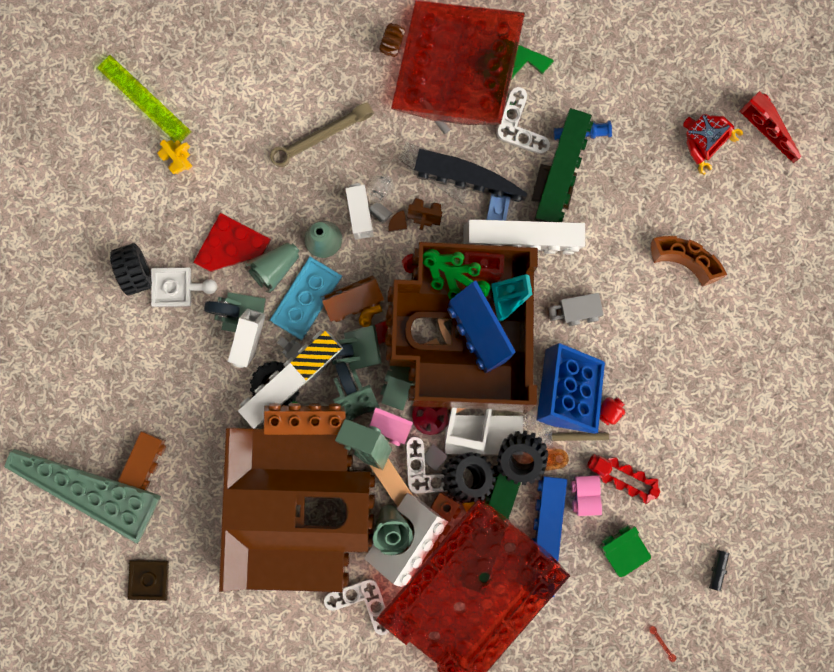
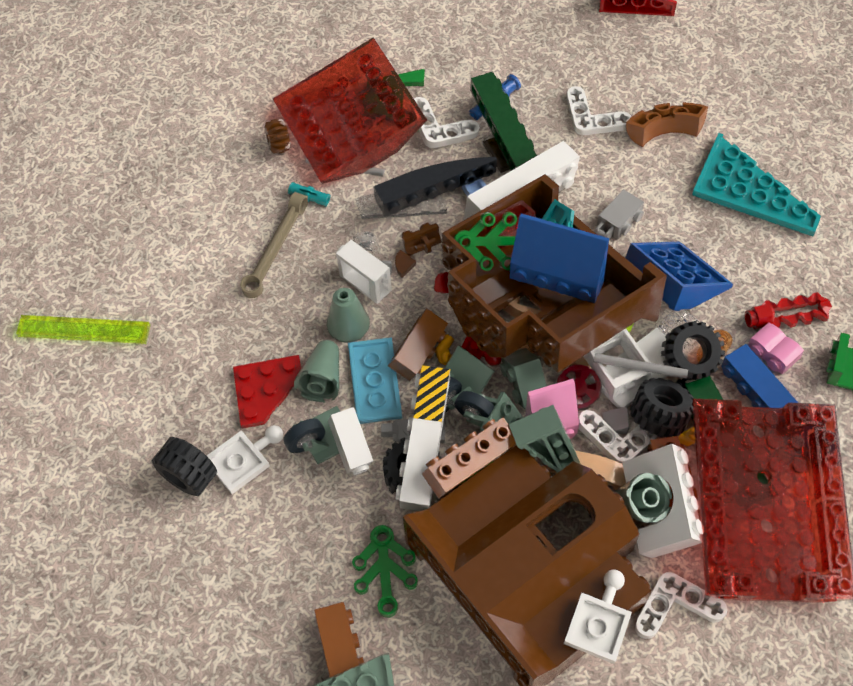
camera: 35 degrees left, 25 degrees down
yellow hips [157,140,193,174] -> none
dark tan bar [551,433,609,441] -> none
red head [599,397,626,425] -> none
red torso [683,114,743,175] -> none
none -> teal pin [288,182,331,207]
none -> green plant [352,525,418,618]
none -> white plate [564,570,632,664]
none -> white beam [567,86,631,135]
none -> light grey bar [593,353,688,379]
none -> teal wing [692,133,821,237]

